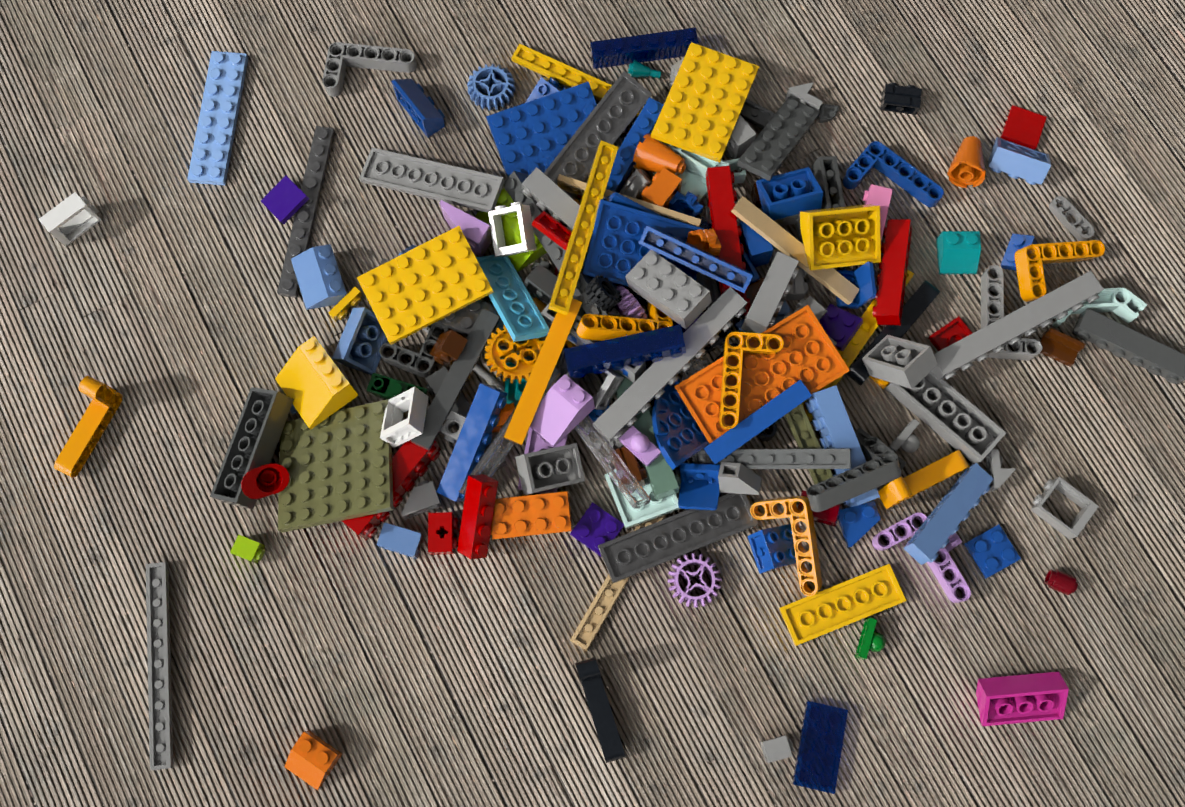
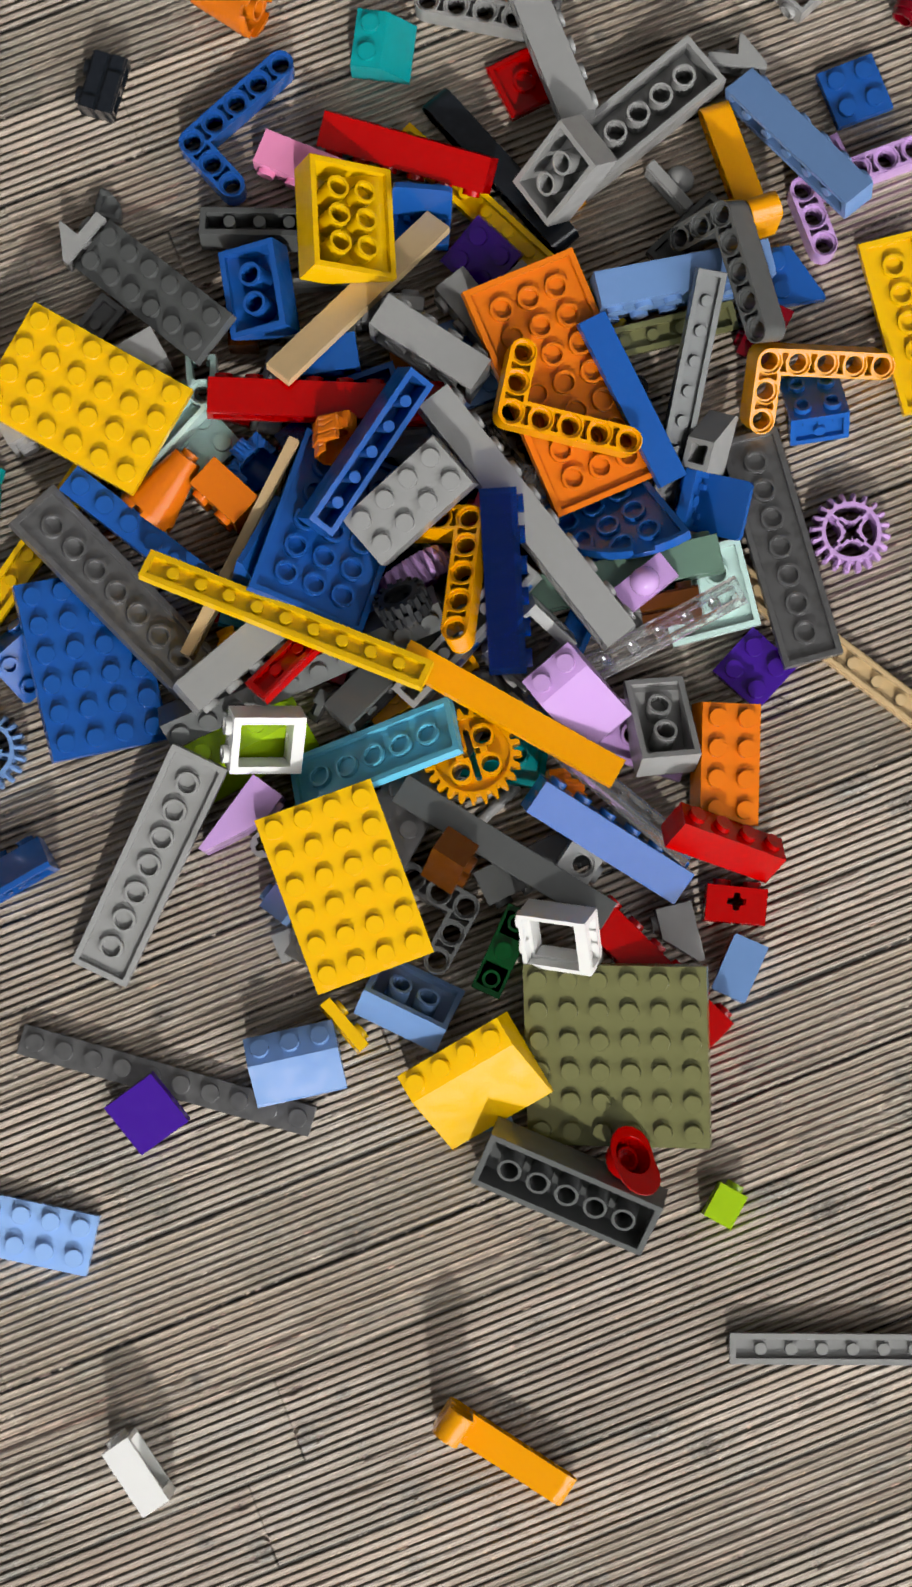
camera: 80 degrees left, 10 degrees up
light grey tile [619,169,651,199] -> none

